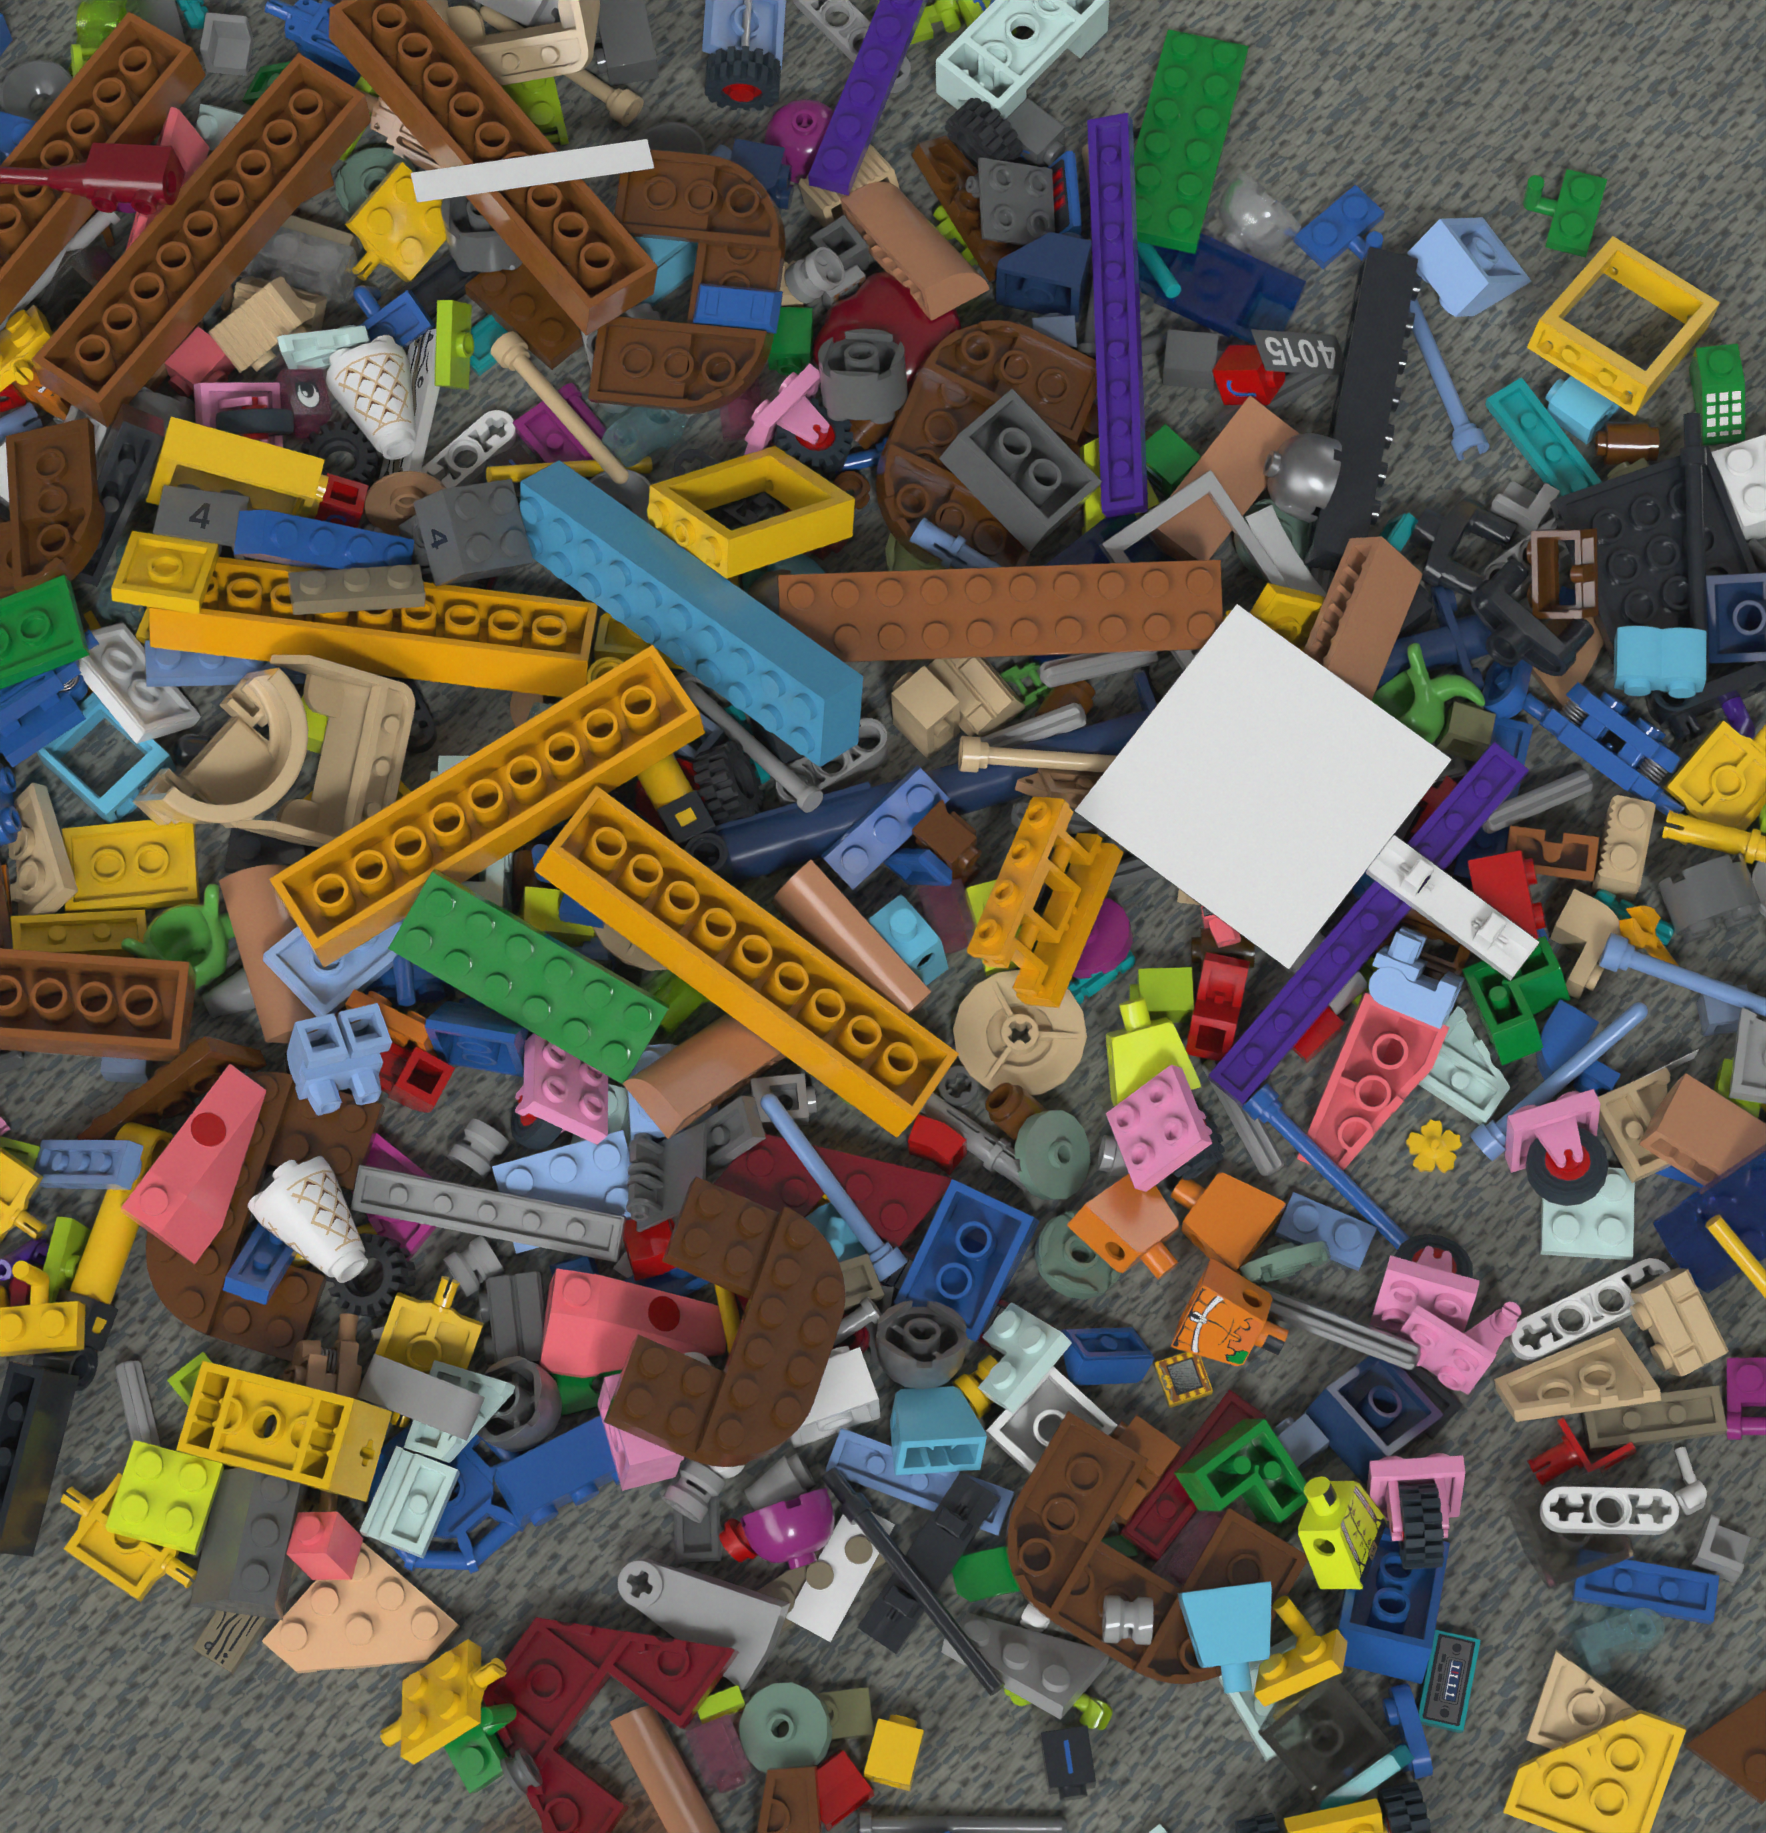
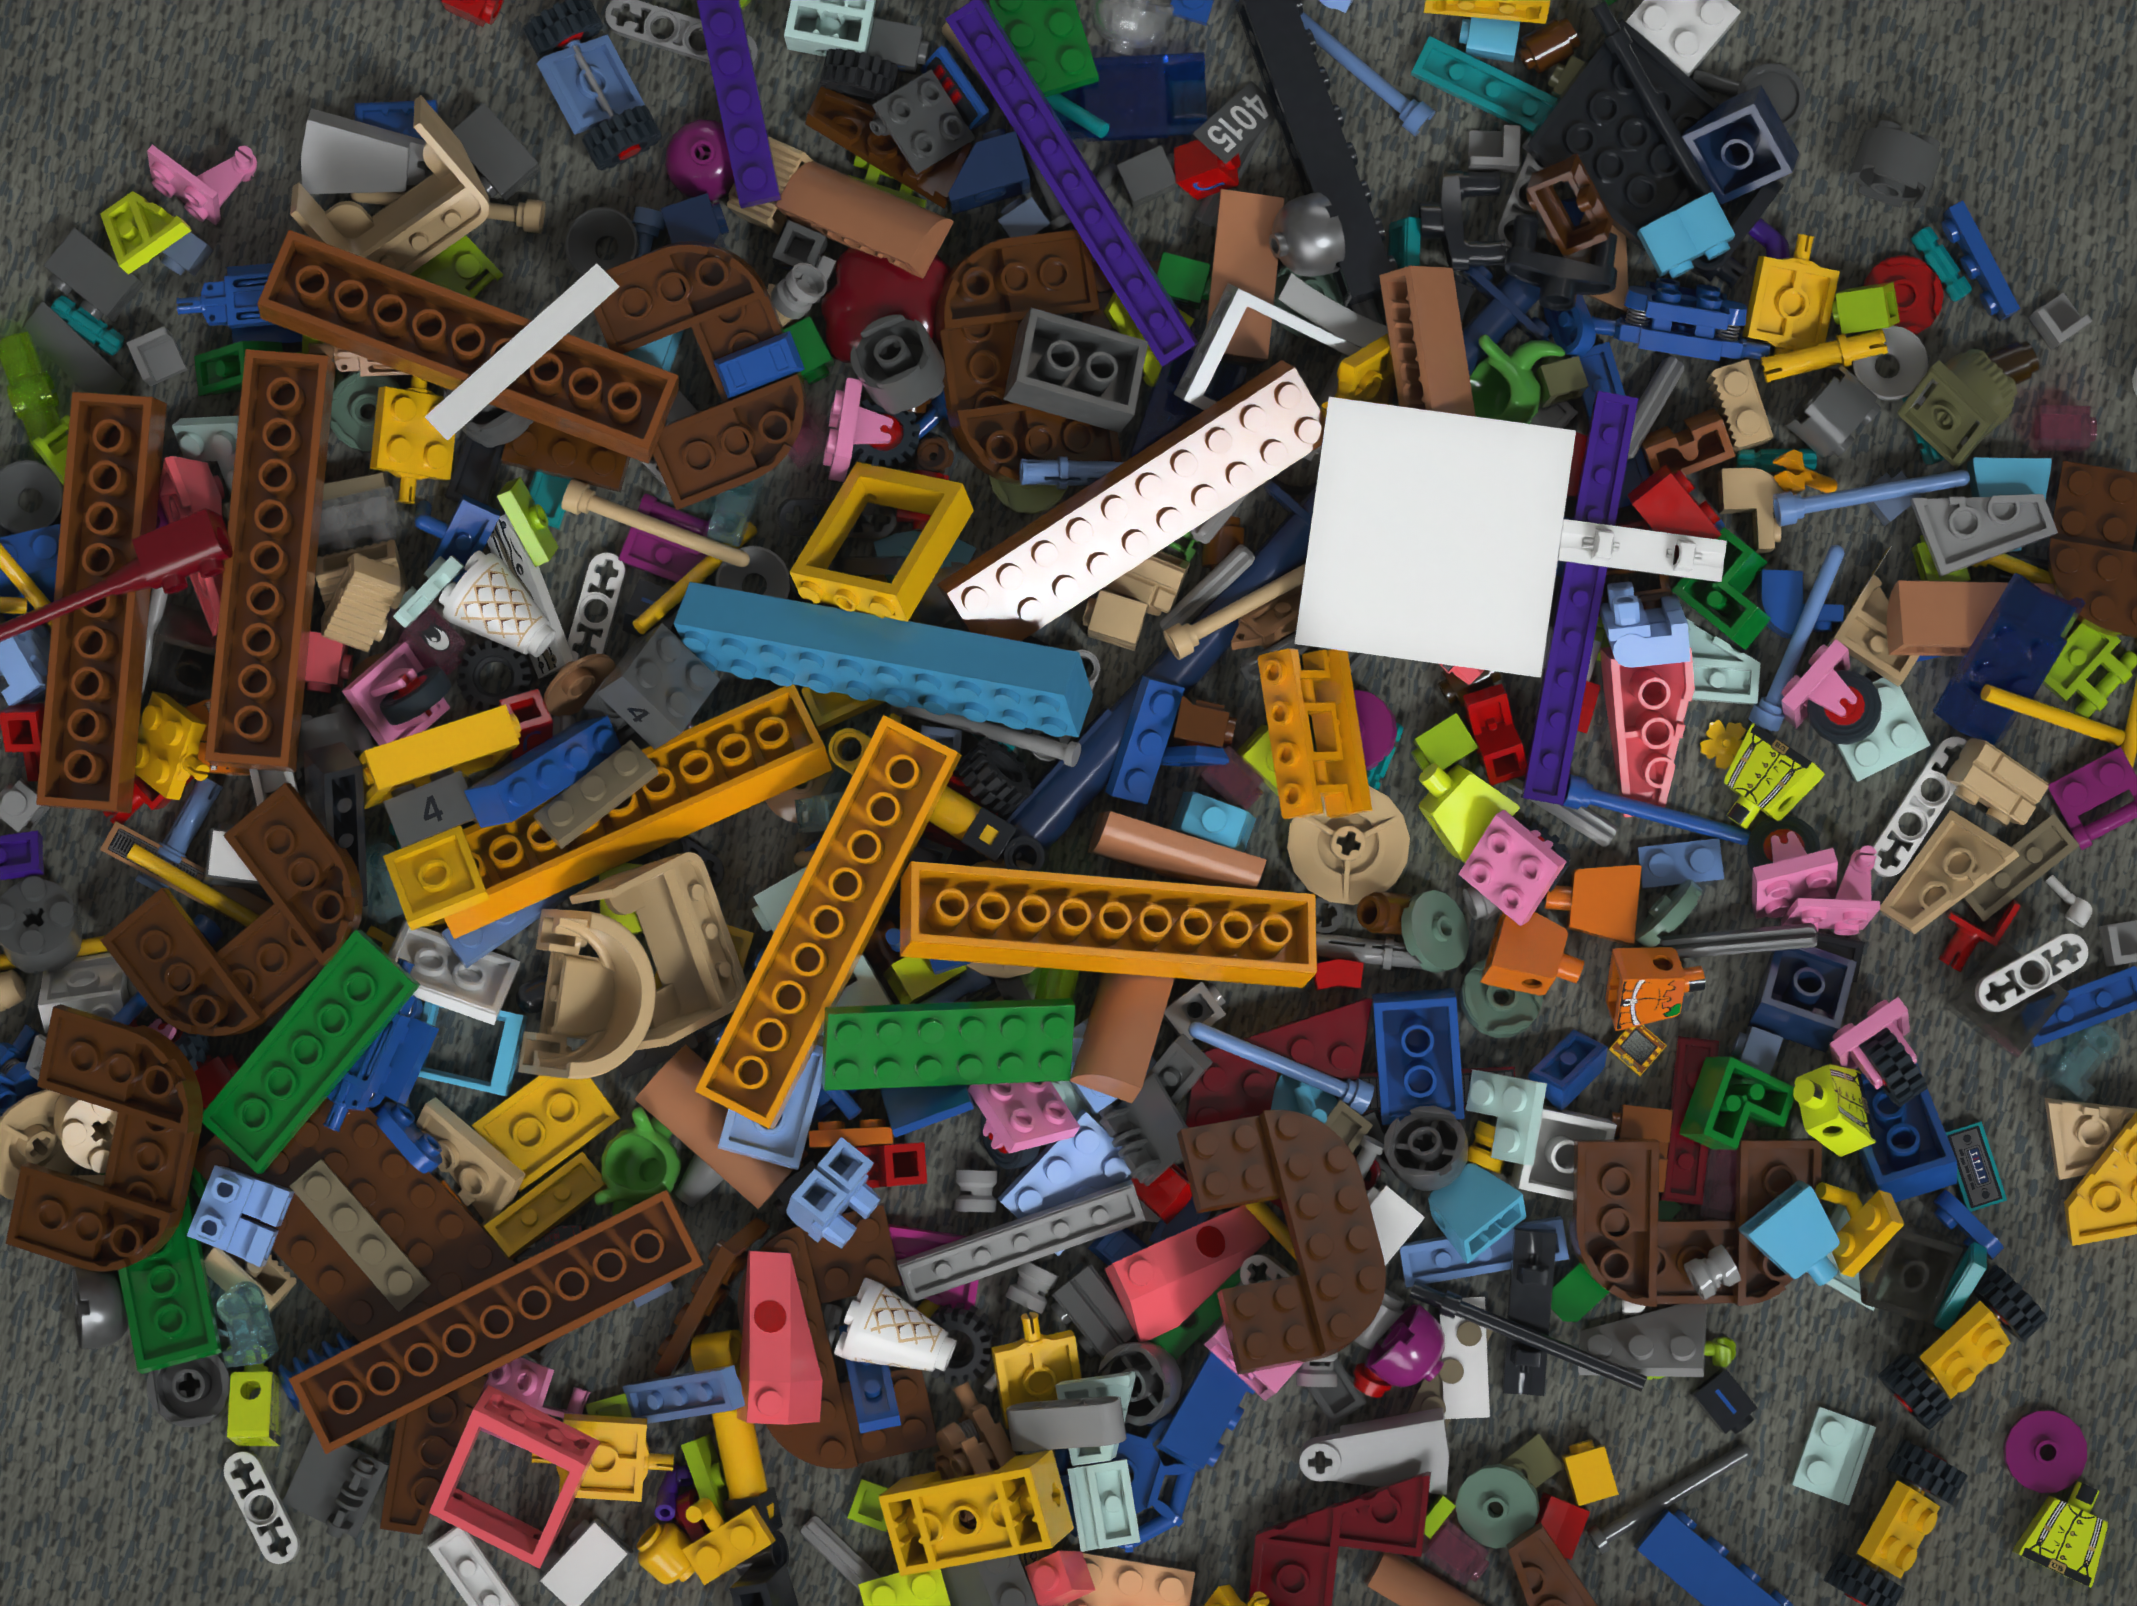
camera: 30 degrees left, 15 degrees up
none -> neon yellow torso [1724,723,1825,829]

